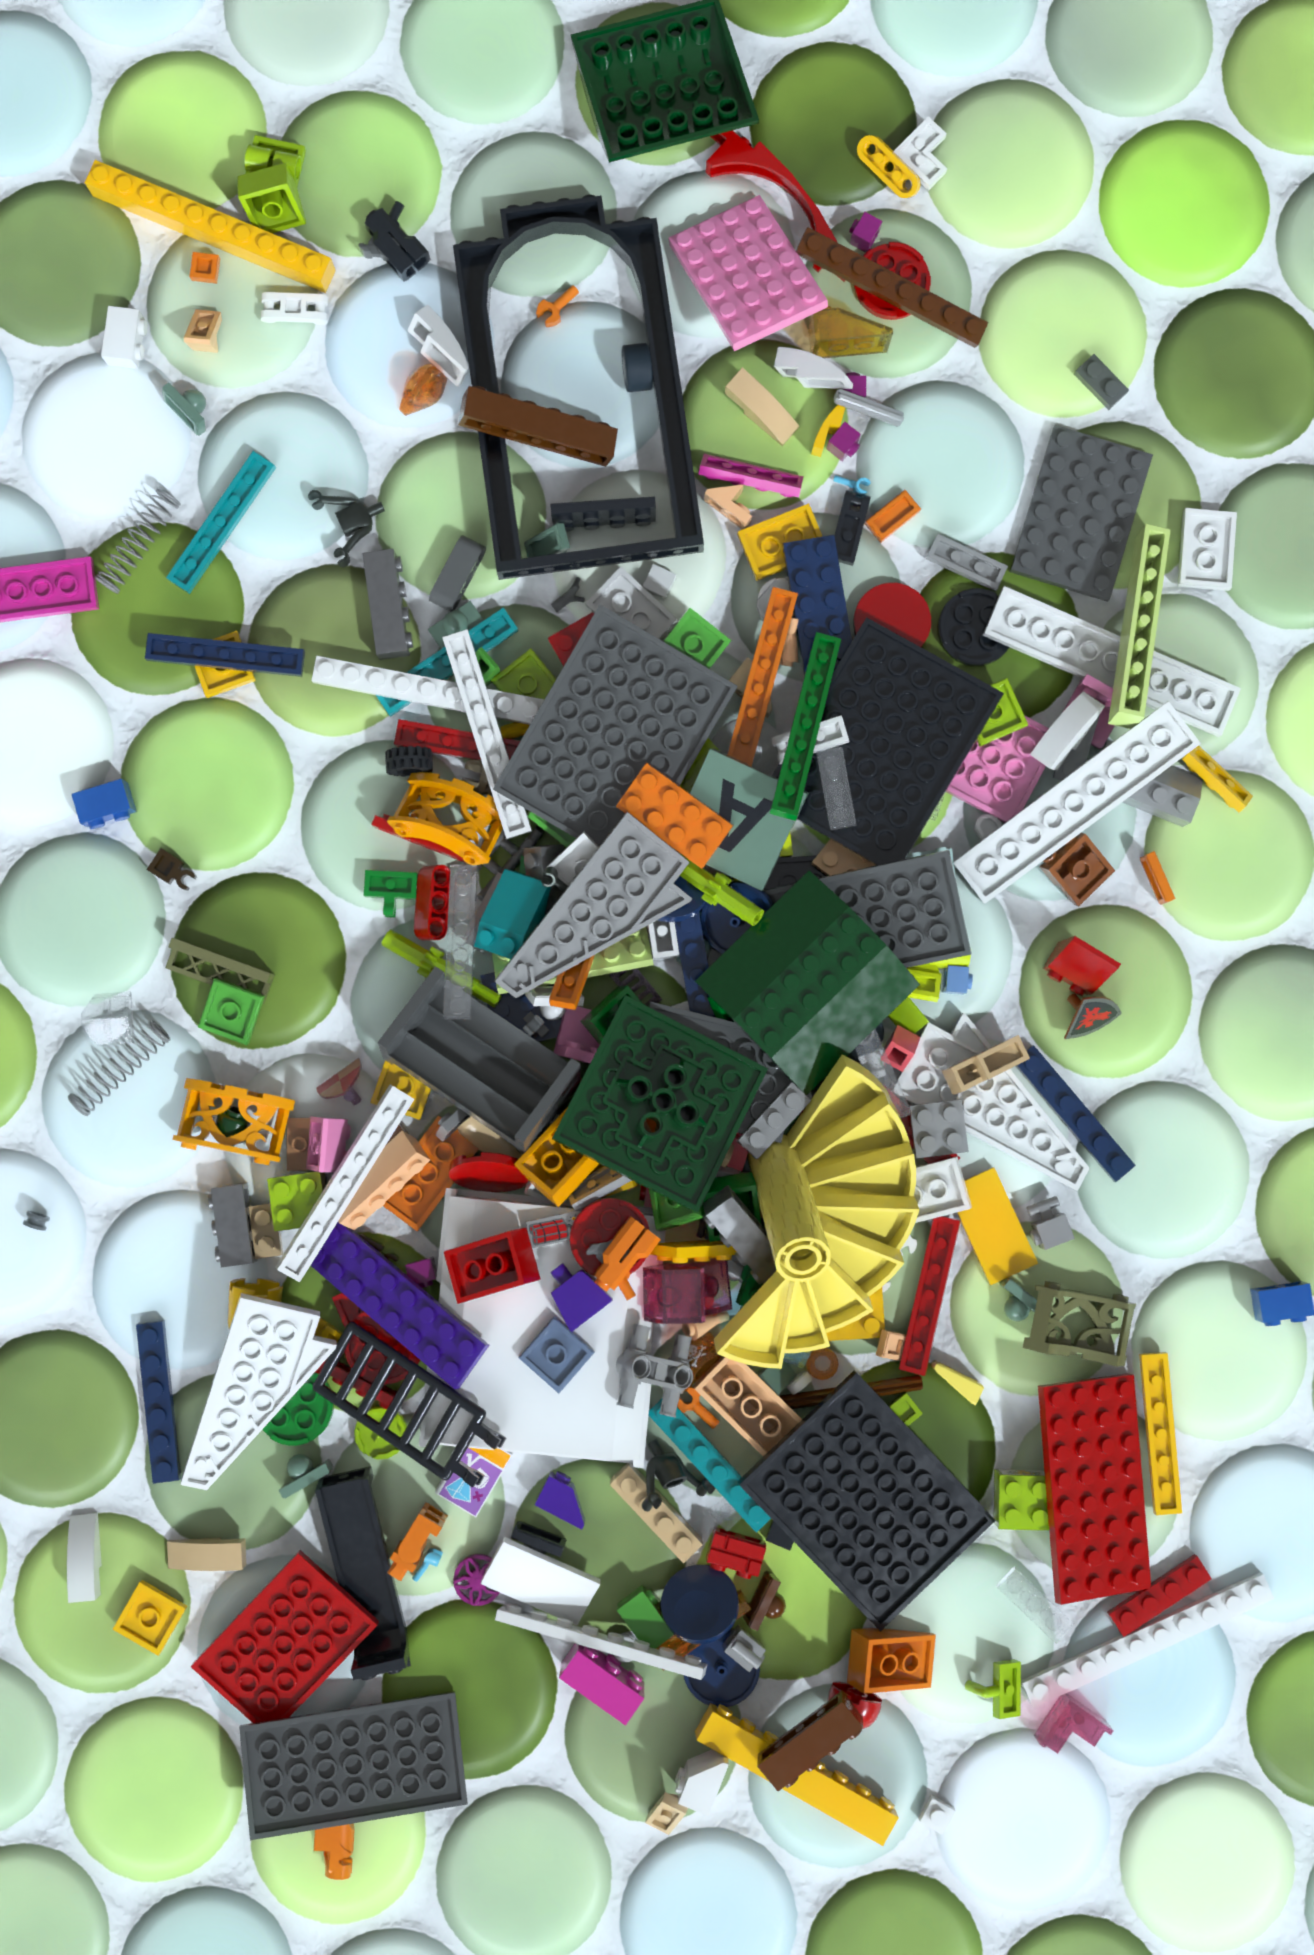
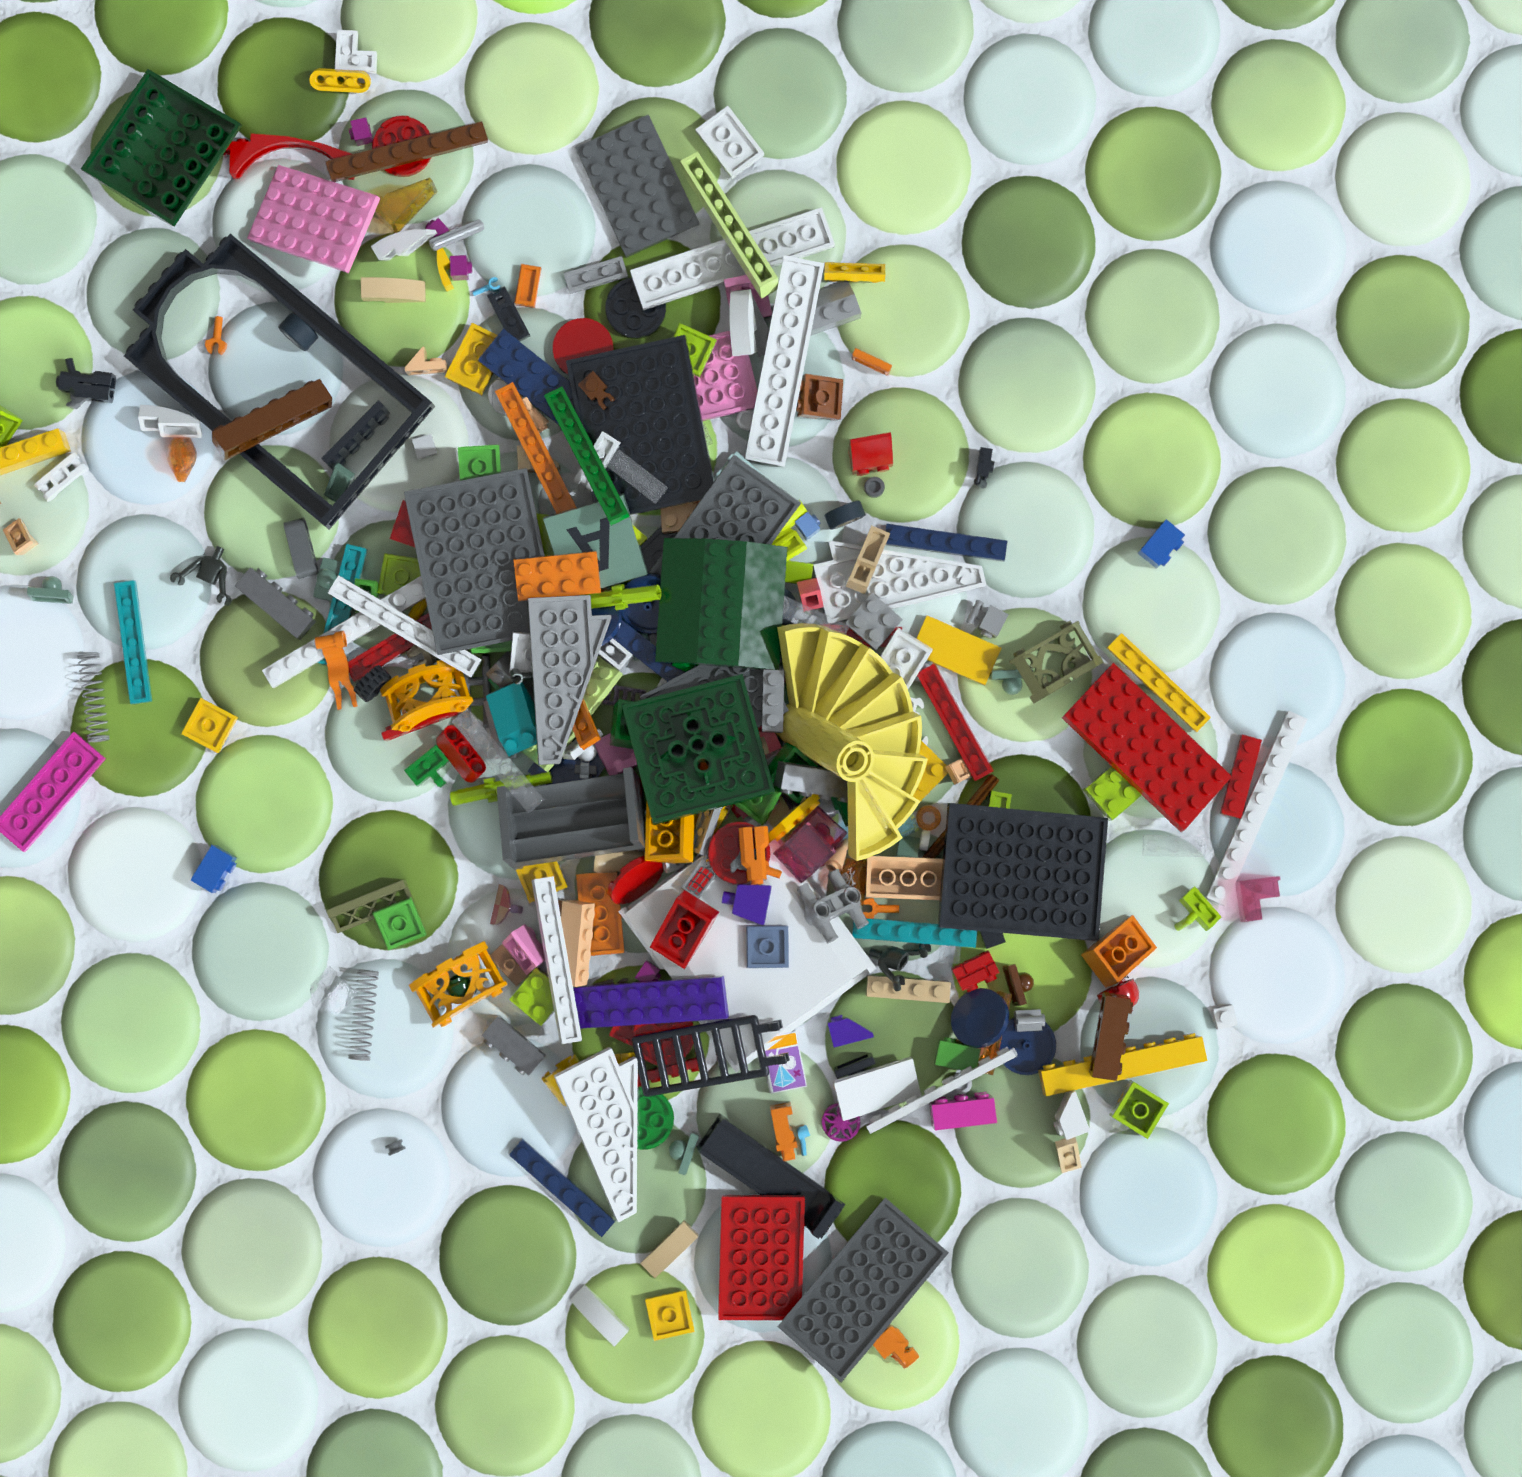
camera: 35 degrees left, 0 degrees up
dark blue plate [145,633,305,677] -> none
dark brown plate [146,848,197,891] -> none
tan plate [249,1203,283,1259] -> none
lime tile [354,1405,407,1460] -> none
light grey plate [436,1107,471,1142] -> none
dark grey bar [551,577,585,612] -> none
white plate [585,566,677,639] -> none
dark pink plate [699,454,804,497] -> none
light yellow slope [931,1360,984,1405] -> none
shield [1064,994,1122,1039] -> none
dark grey plate [1074,354,1129,410] -> none
none -> orange flag [315,631,358,710]
none -> reddish brown plate [578,371,615,410]
none -> black wheel [824,500,866,530]
none -> dark grey tile [864,477,885,498]
none -> black piece [974,447,995,488]
none -> lime brick [1109,1080,1169,1139]

